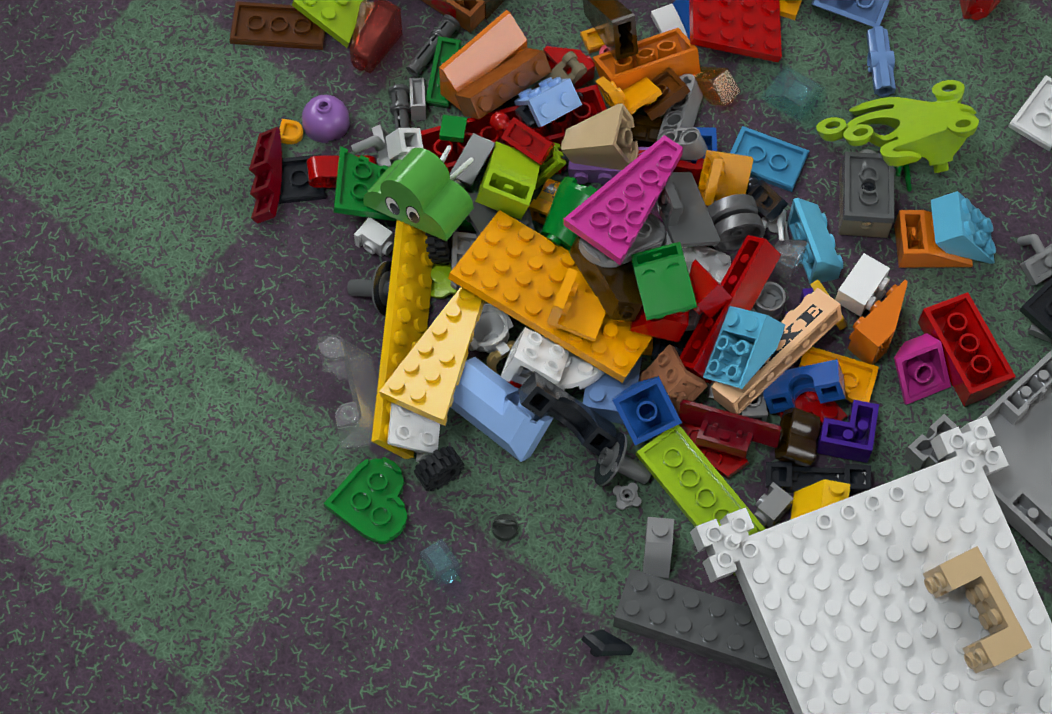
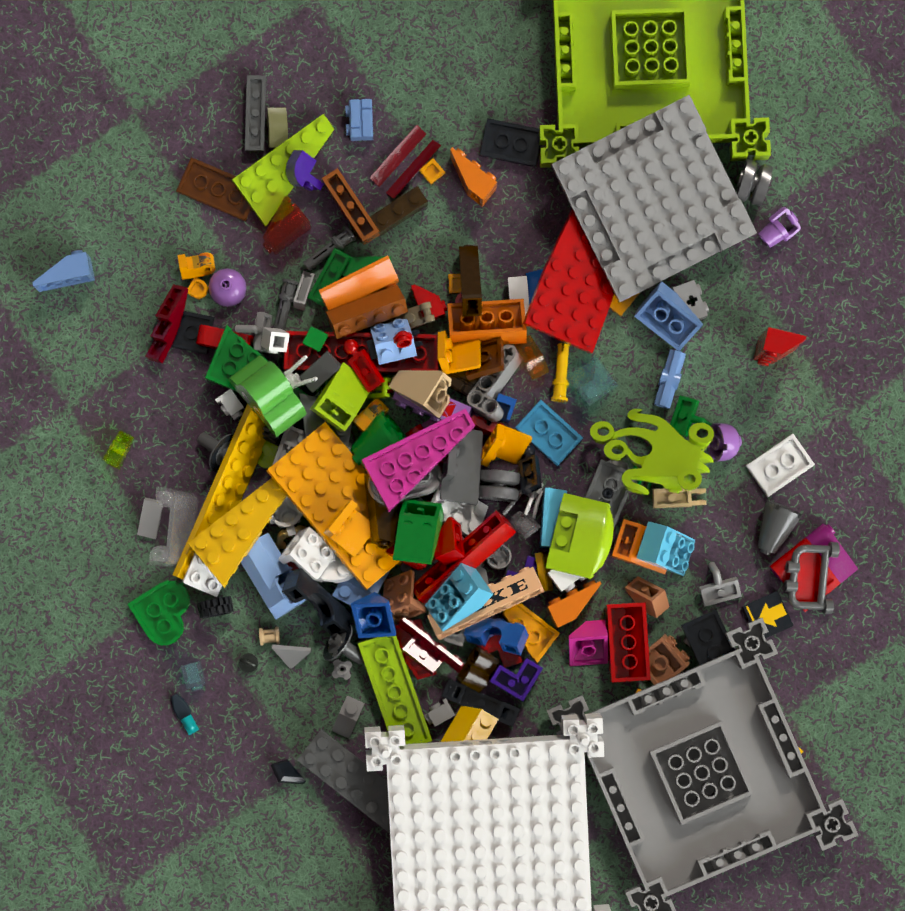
camera: 15 degrees right, 20 degrees up
tan plate [923,546,1032,673] -> none
none -> medium blue slope [33,250,95,292]
none -> clear neon green leg [103,430,135,470]
none -> light grey tile [137,497,164,539]
none -> black piece [171,694,200,735]
none -> light orange leg [178,252,216,280]
none -> tan bush [259,627,280,646]
none -> light grey slope [272,645,312,669]
none -> red plate [393,331,413,348]
none -> lime slope [546,493,614,579]
none -> yellow pin [551,343,570,402]
none -> nougat slope [625,577,670,618]
none -> nougat plate [649,634,690,685]
none -> tan hinge [652,488,707,509]
none -> green plate [670,395,712,437]
none -> medium lavender cylinder [707,423,742,462]

